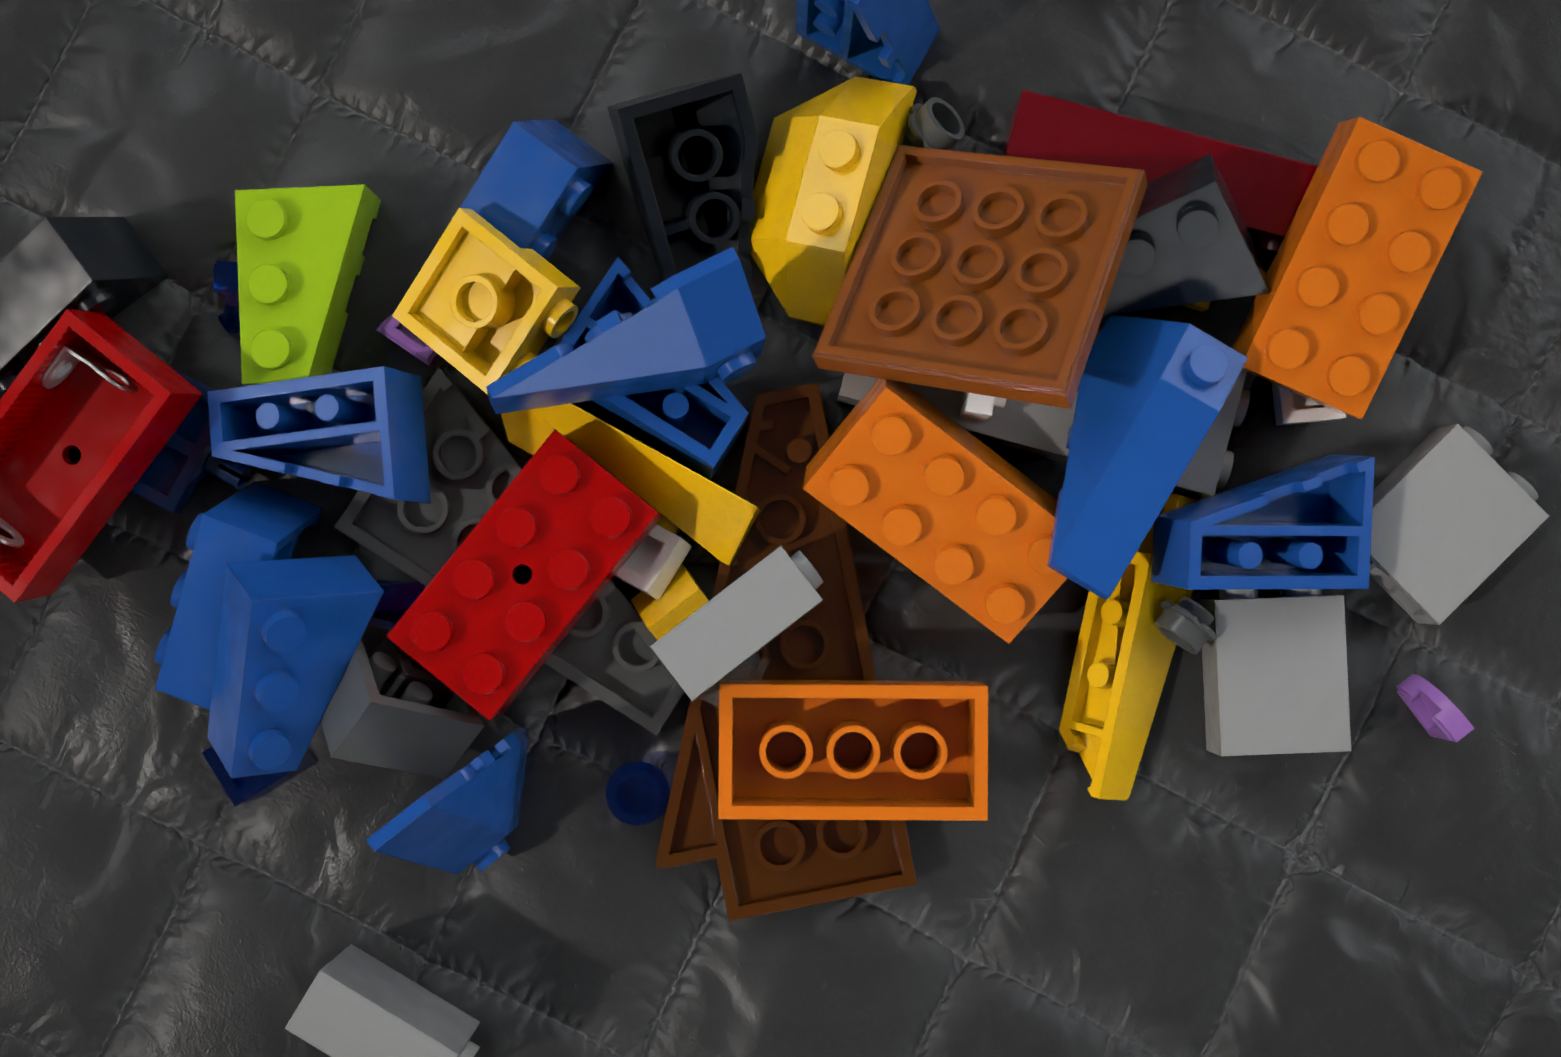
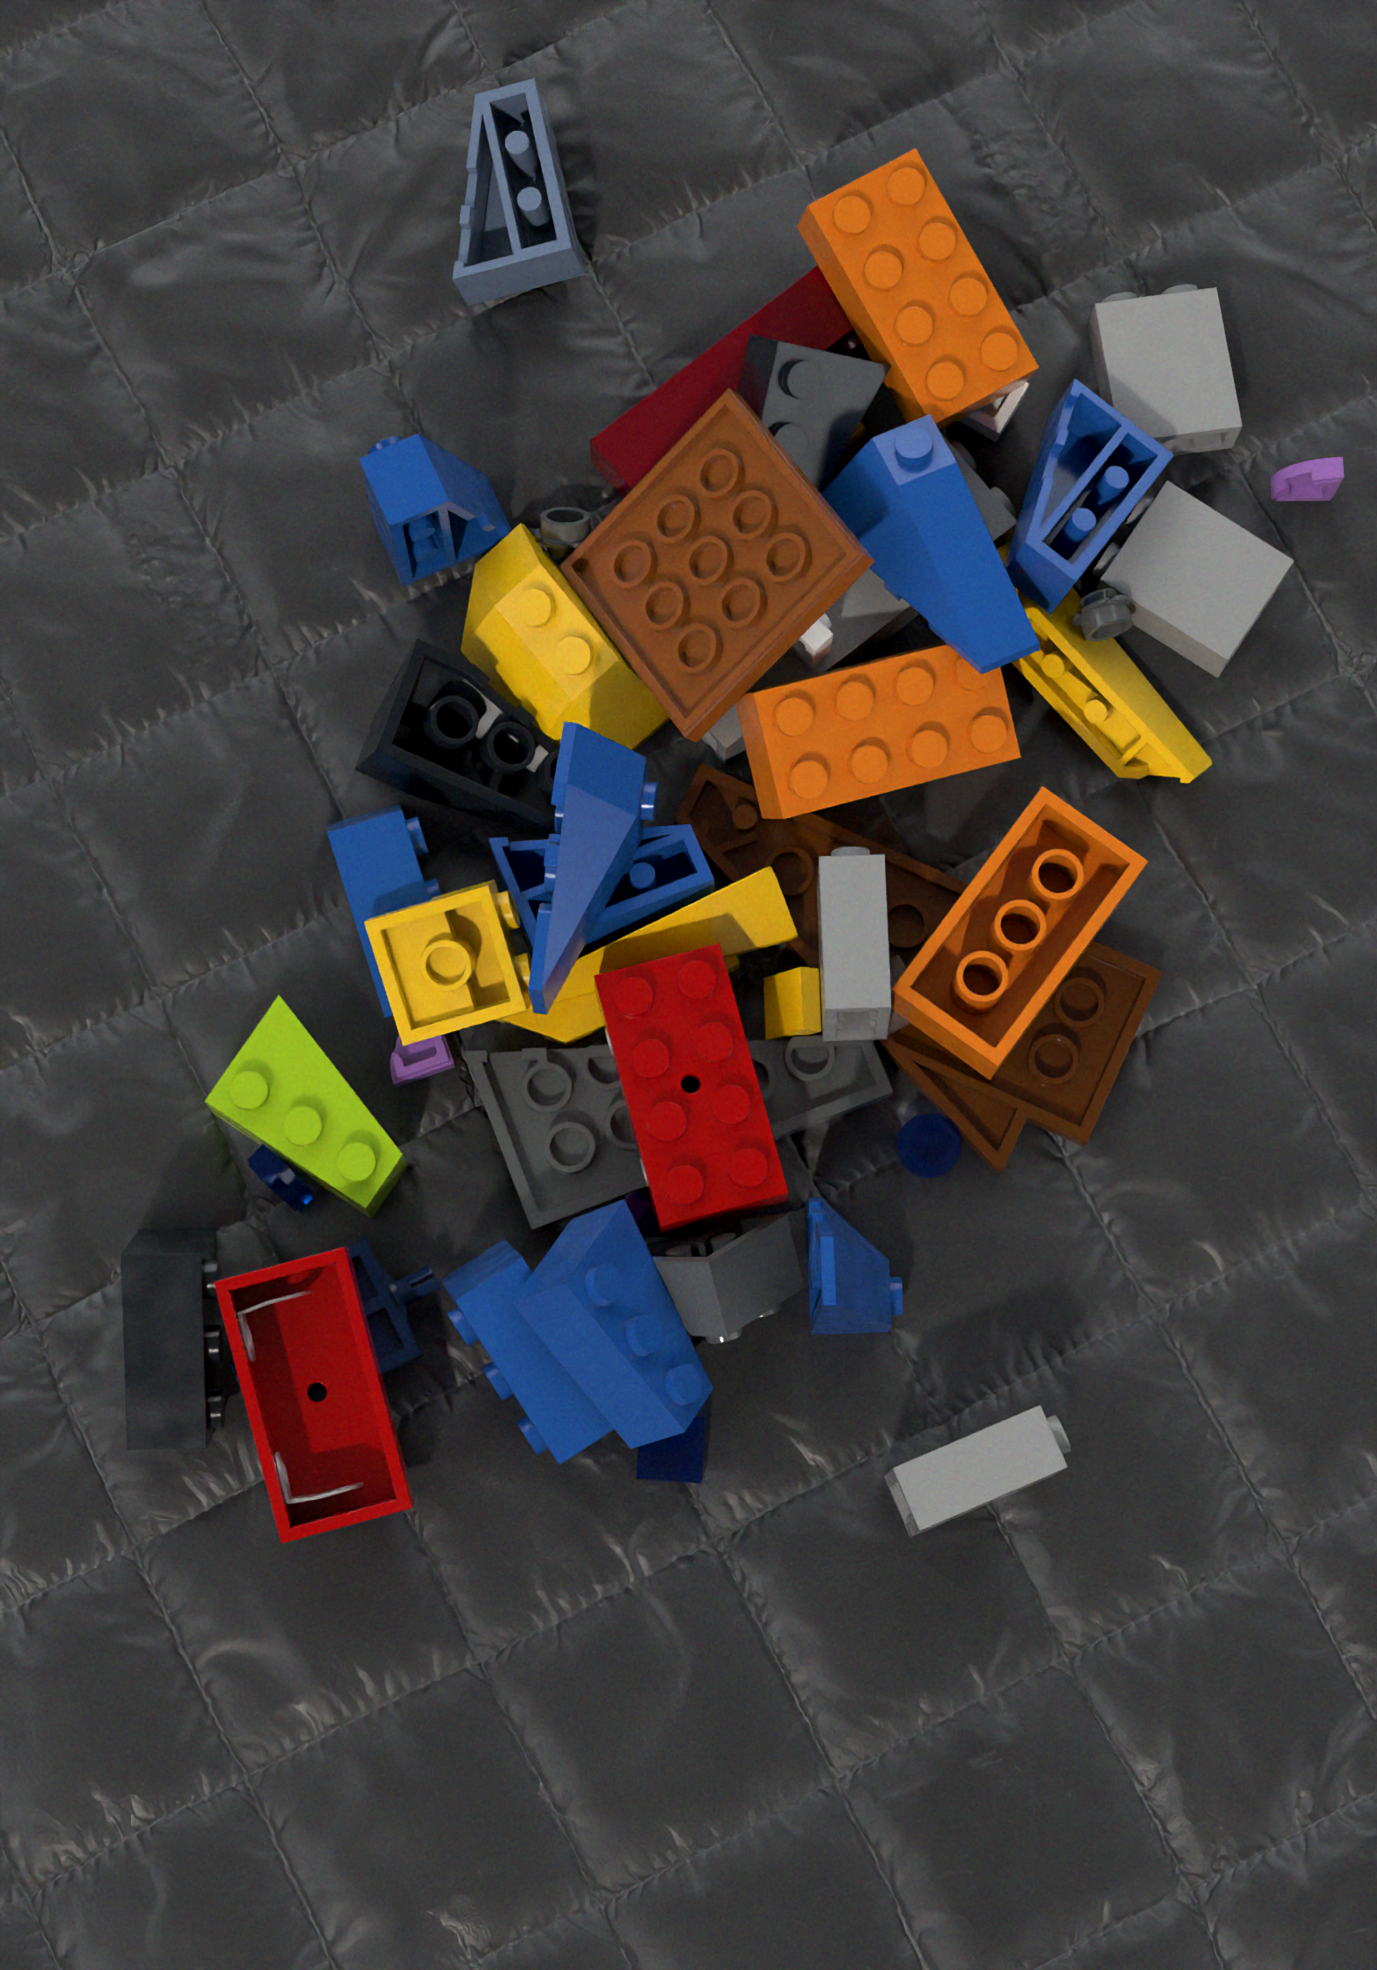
camera: 55 degrees left, 10 degrees down
blue wedge [207,366,431,504] -> none
white plate [615,524,692,600] -> none

